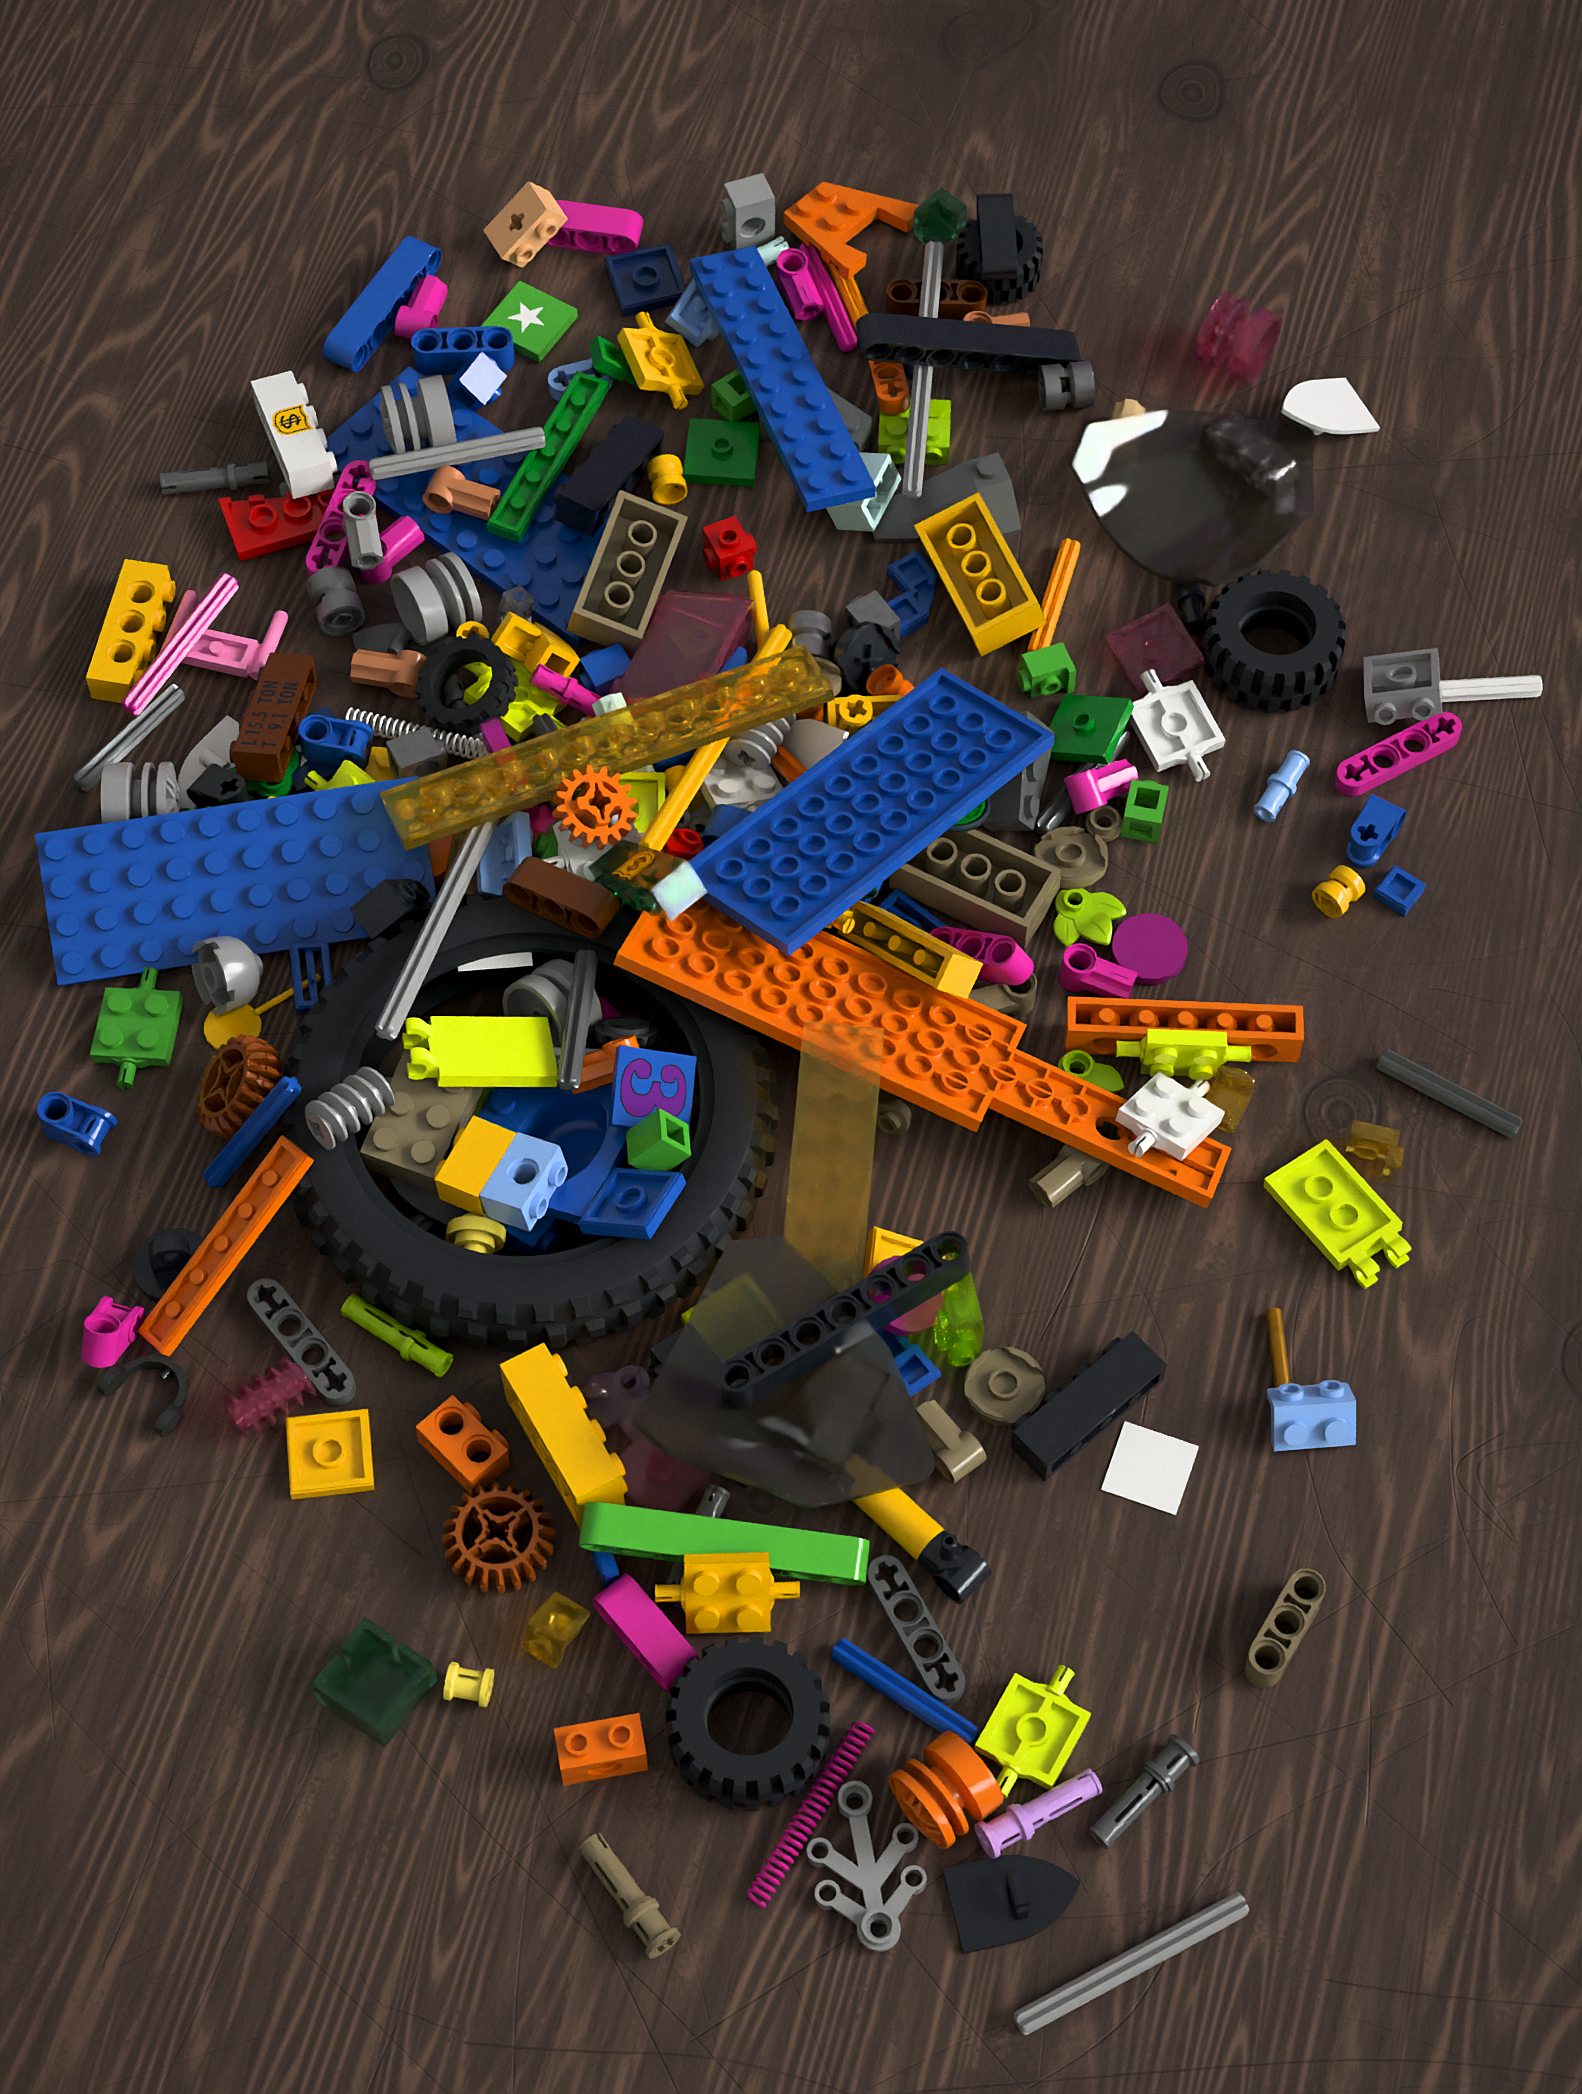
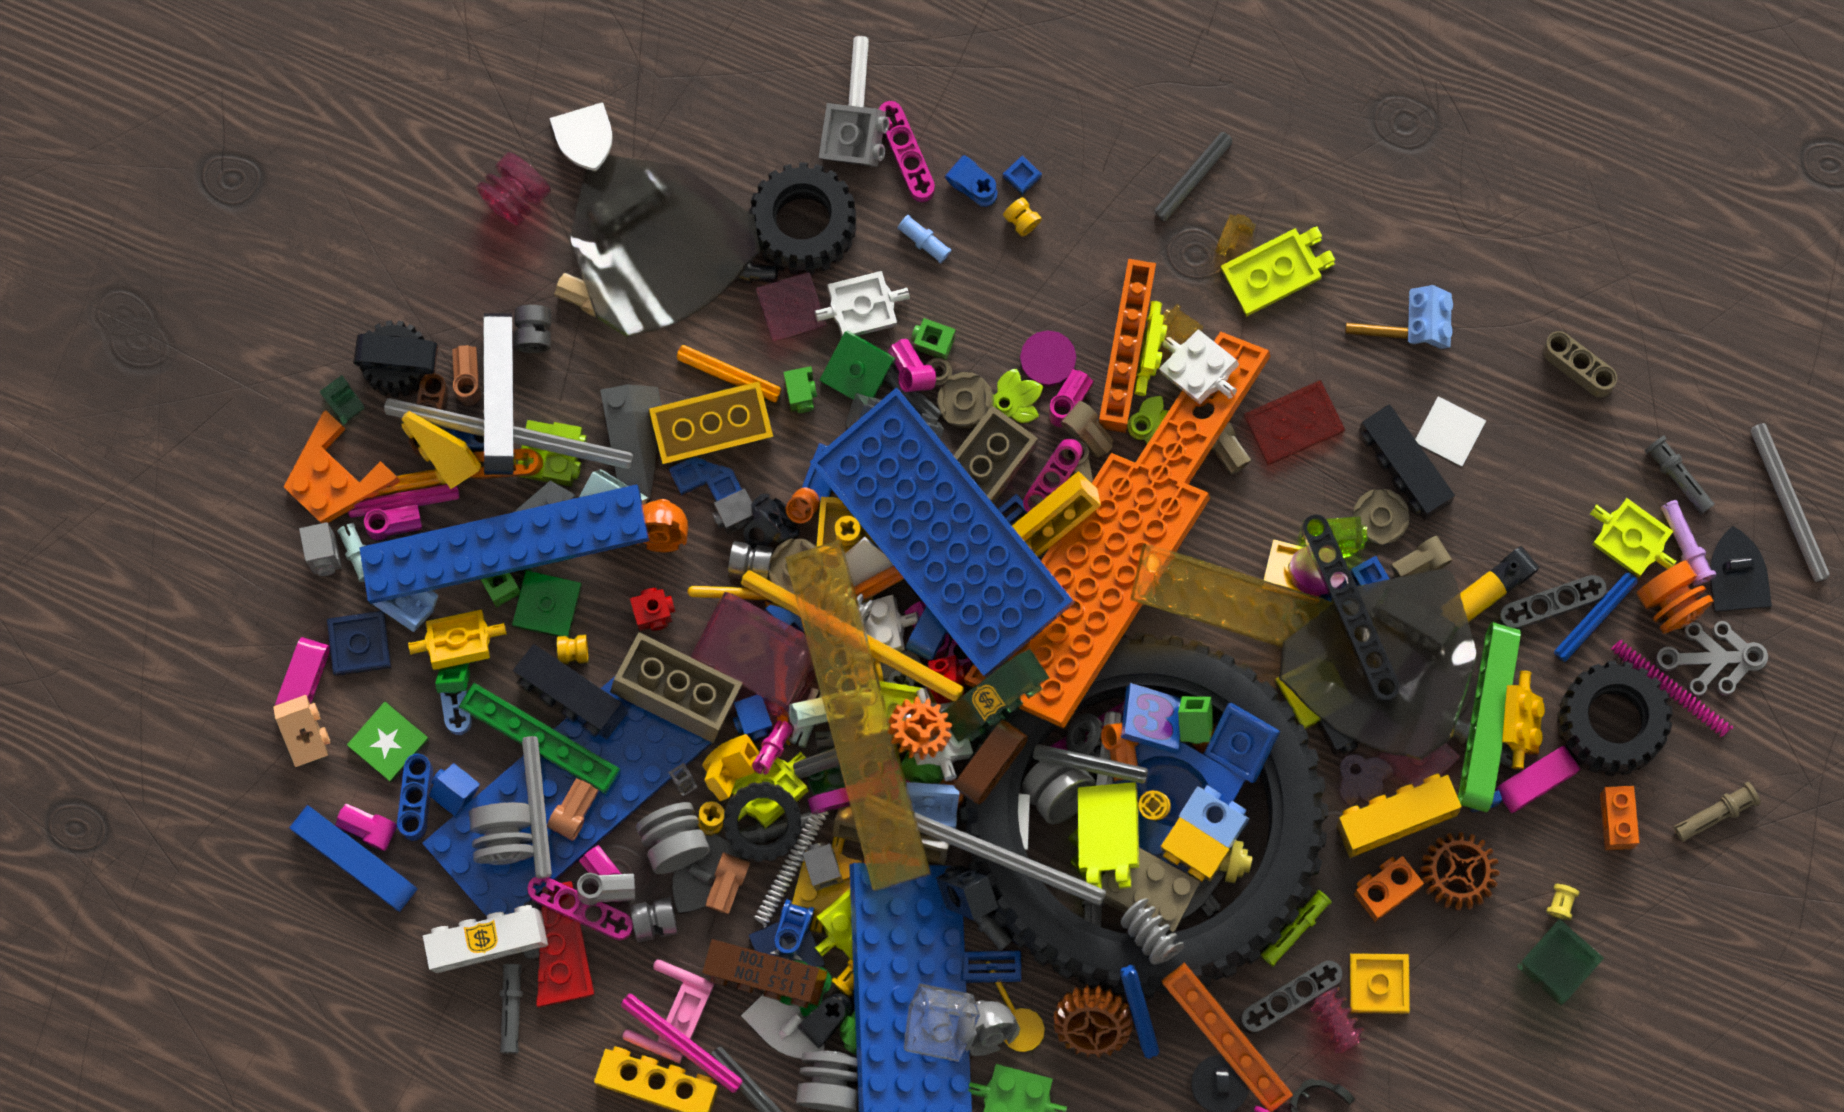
camera: 80 degrees left, 15 degrees up
clear yellow bracket [522,1591,591,1668] -> none
none -> yellow slope [402,411,481,489]
none -> orange cylinder [637,499,688,552]
none -> clear slope [904,983,980,1062]
none -> dark tan piece [1061,401,1113,458]
none -> yellow wheel [1138,790,1171,821]
none -> clear red tile [1244,380,1345,466]

